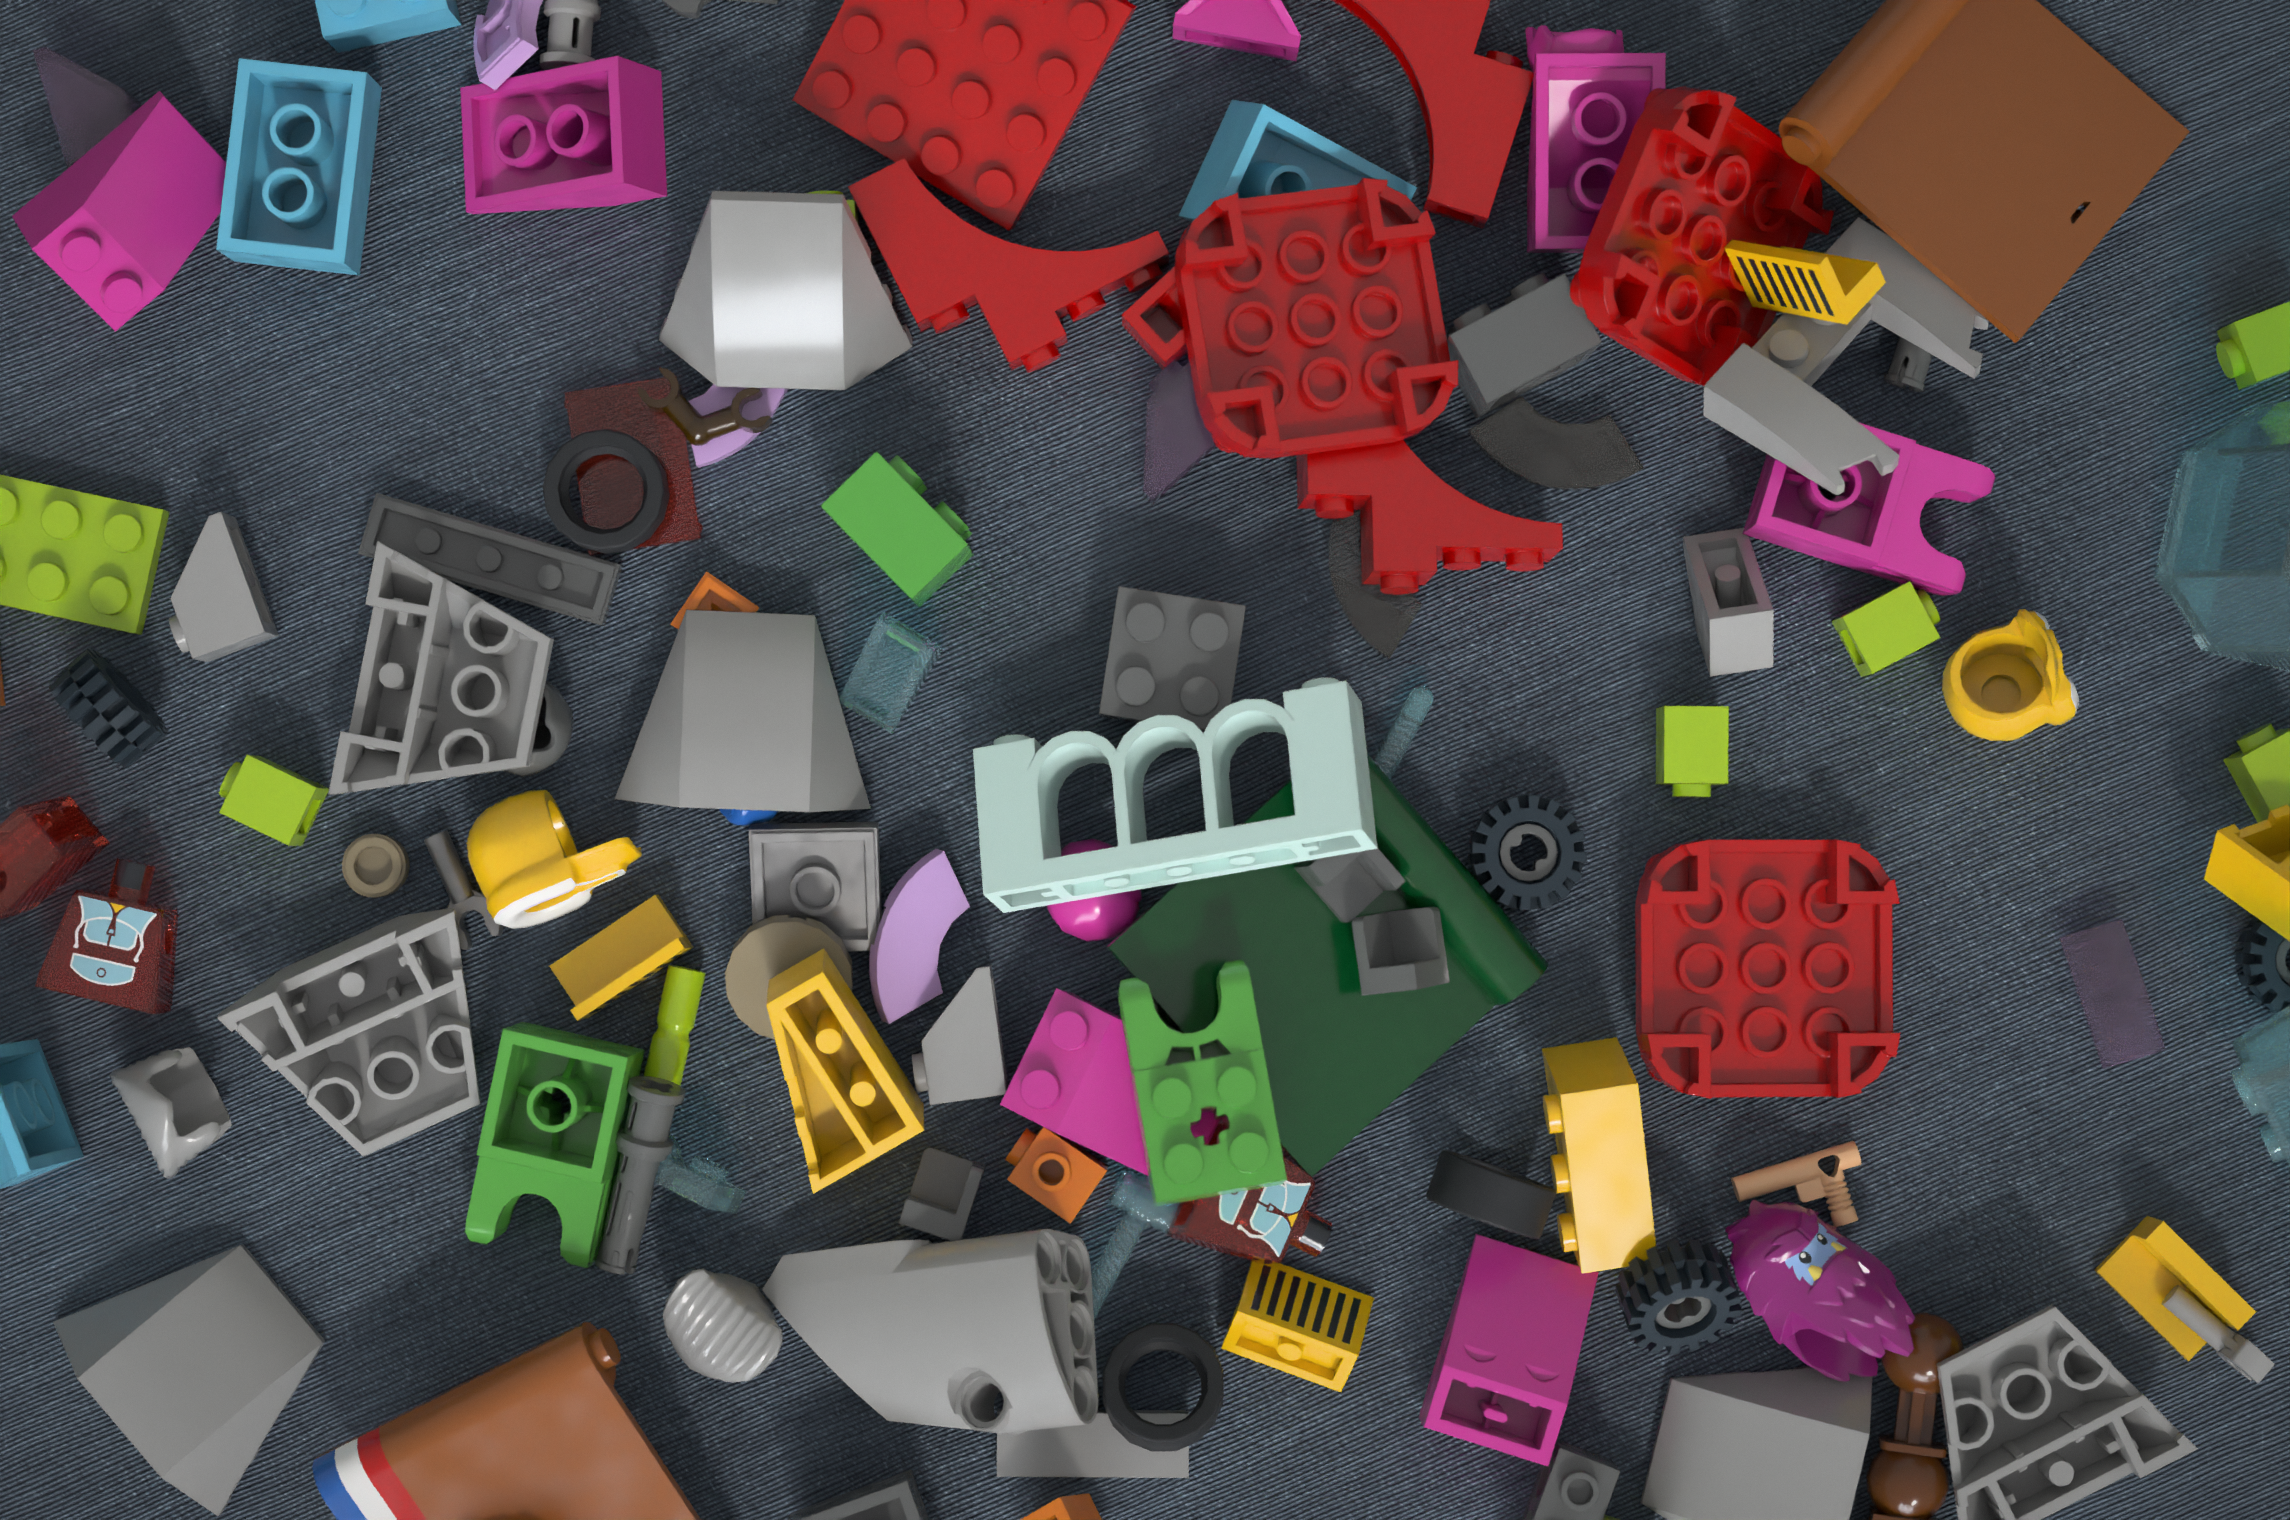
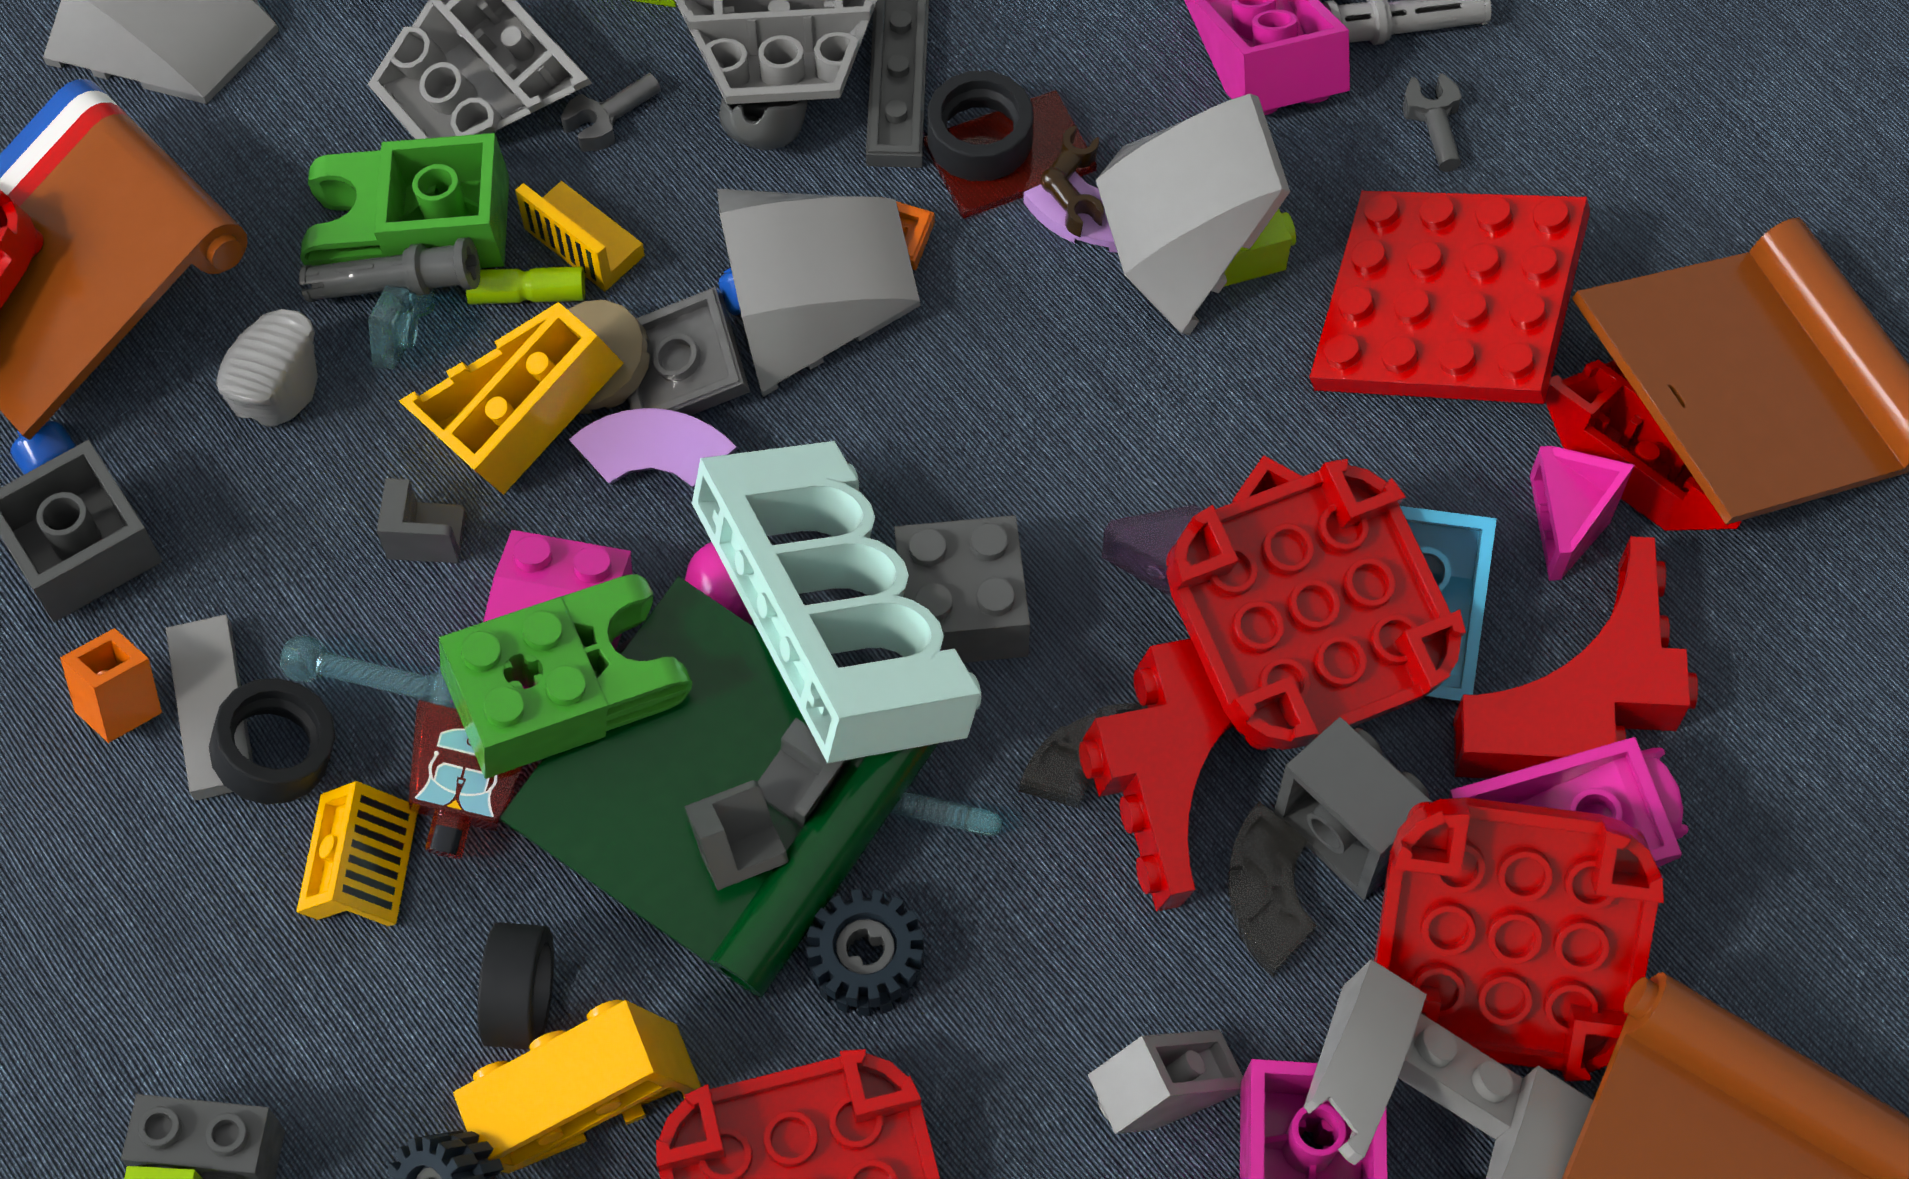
camera: 75 degrees right, 25 degrees down
dark tan tile [342,834,410,897] -> none
yellow piece [467,790,642,929] -> none
light grey panel [762,1229,1098,1435] -> none
bright green brick [821,451,973,608] -> none
clear light blue slope [839,612,943,734] -> none
red arch [848,158,1169,373] -> none
light grey slope [912,965,1008,1105] -> none
orange brick [1005,1126,1108,1224] -> none
dark pink slope [1419,1234,1598,1466] -> none
lime brick [1656,706,1729,797] -> none
yellow panel [1724,240,1886,325] -> none

